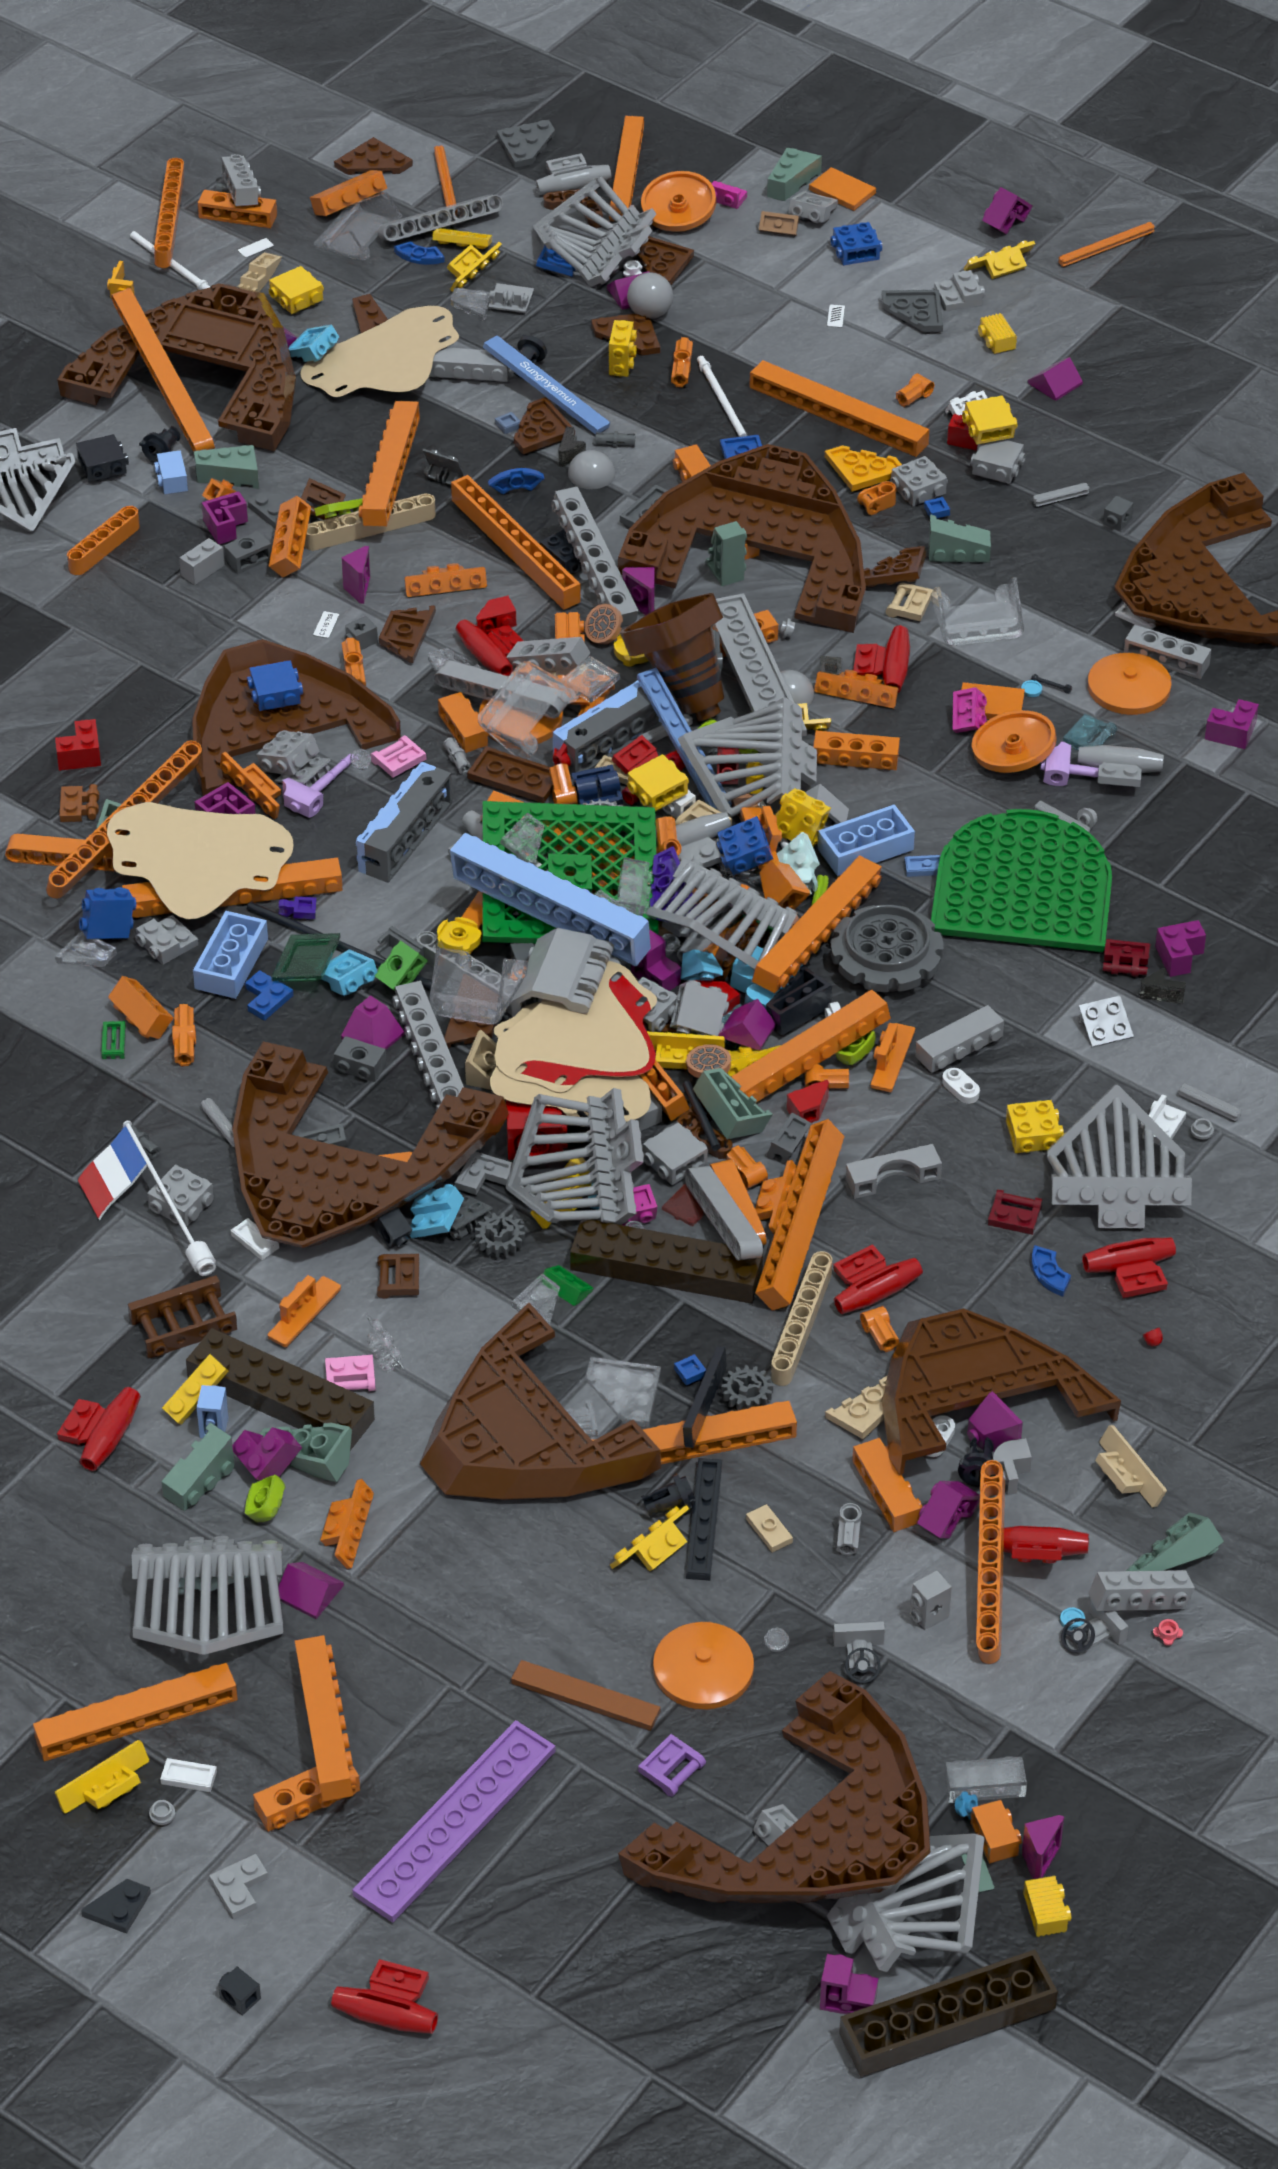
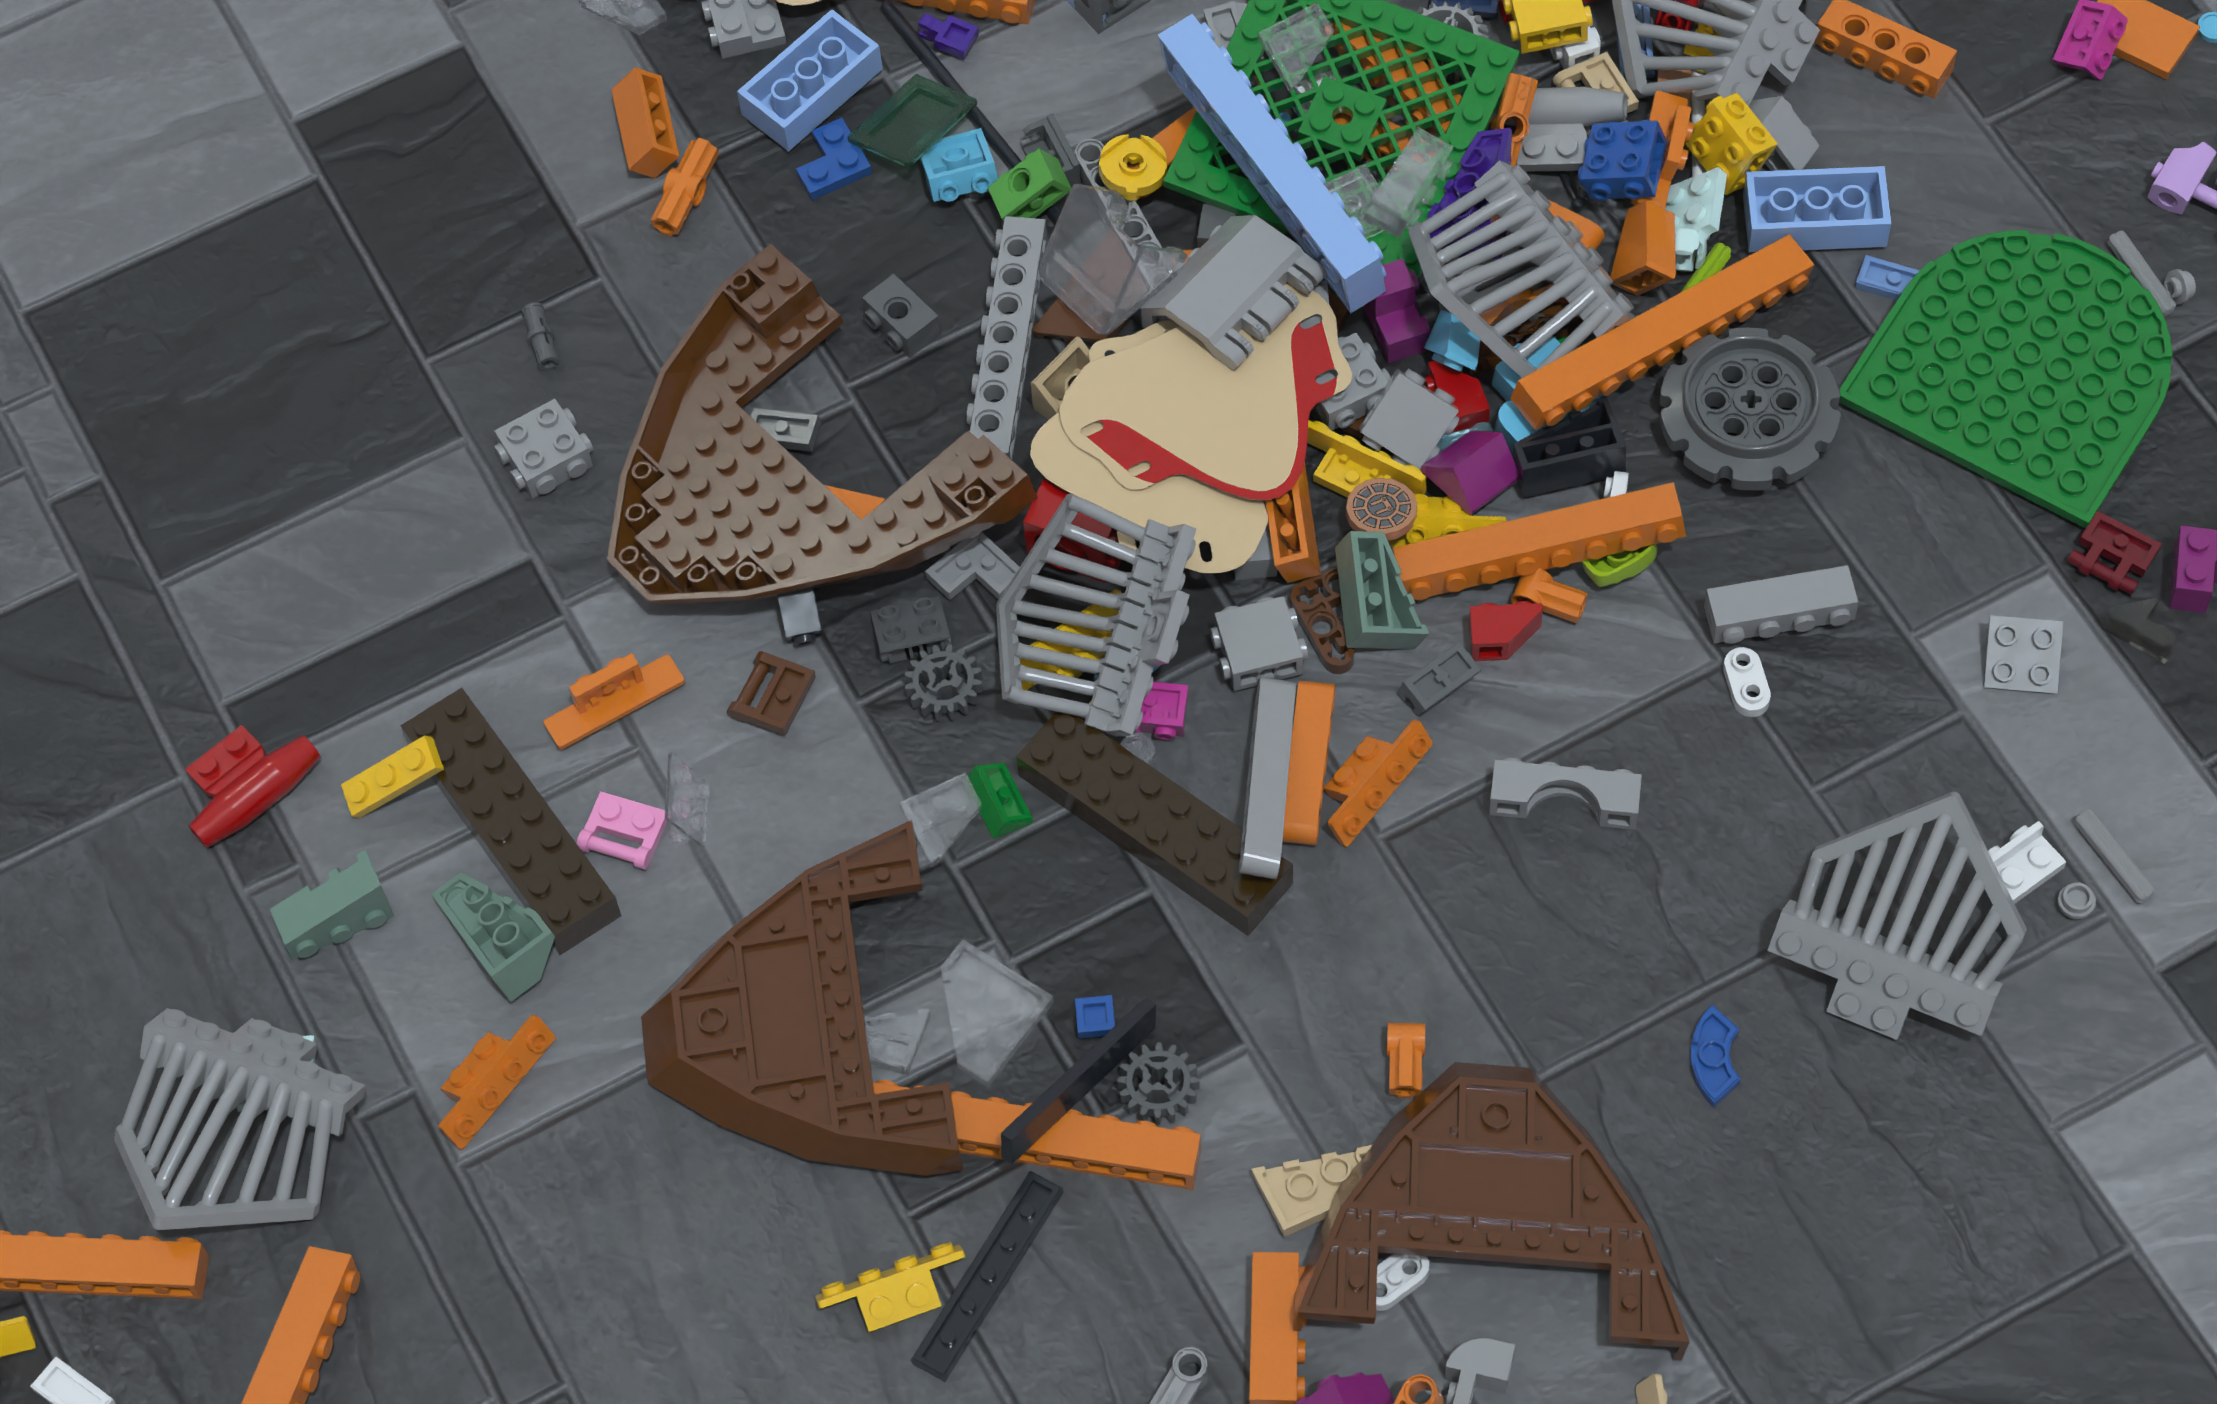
camera: 30 degrees right, 15 degrees up
flag [78,1120,216,1276] -> none
green tile [102,1021,126,1059] -> none
reddish brown fence [128,1275,237,1359] -> none
light blue brick [197,1385,228,1438] -> none
light grey axle [201,1098,235,1148] -> none
white tile [231,1218,279,1260] -> none
magenta brick [232,1427,302,1480] -> none
lime piece [245,1474,286,1522] -> none
magenta slope [278,1562,344,1619] -> none
magenta slope [341,996,404,1050] -> none
medium azure plate [410,1184,464,1238] -> none
black piece [641,1473,696,1518] -> none
clear red piece [662,1183,705,1227] -> none
black bar [682,1081,721,1151] -> none
orange piece [727,1145,768,1189] -> none
tan plate [746,1504,793,1552] -> none
orange brick [755,1119,845,1311] -> none
tan beam [771,1251,832,1386] -> none
red plate [833,1244,923,1314] -> none
orange bracket [871,1023,915,1092] -> none
black piece [958,1437,996,1487] -> none
magenta slope [967,1391,1023,1452] -> none
orange dish [972,710,1057,773] -> none
dark red plate [988,1189,1043,1235] -> none
yellow brick [1006,1100,1064,1153] -> none
red plate [1082,1237,1176,1298] -> none
red hinge [1142,1327,1163,1347] -> none

